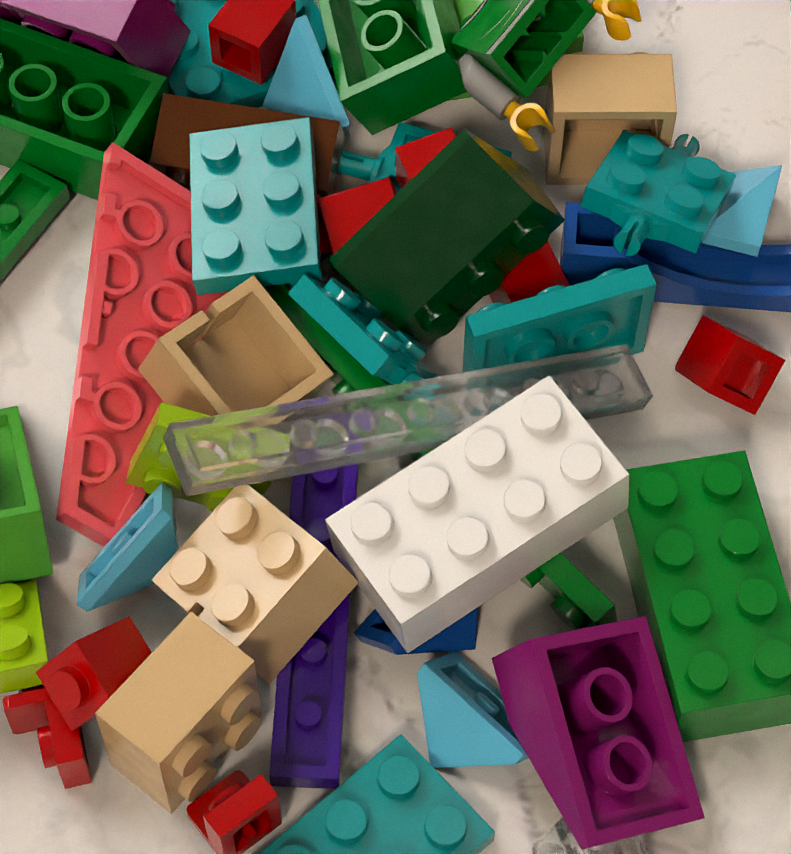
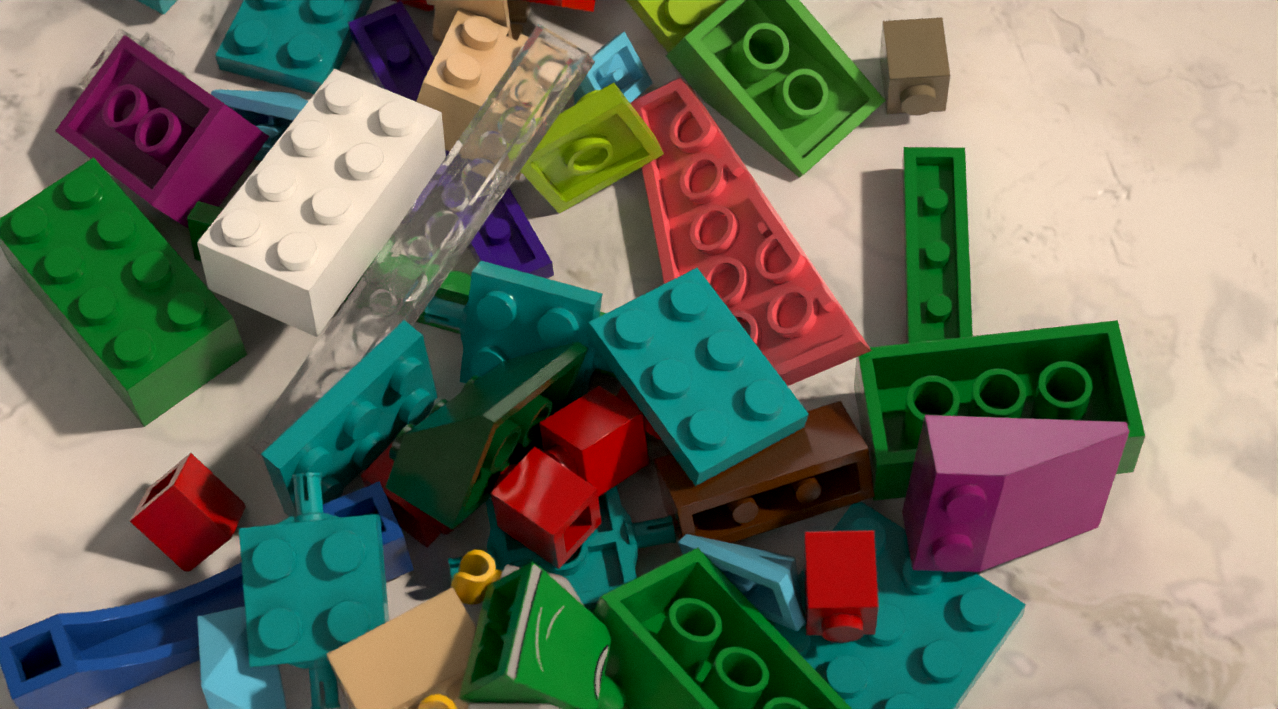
camera: 155 degrees right, 0 degrees up
tan piece [138,275,334,432] -> none

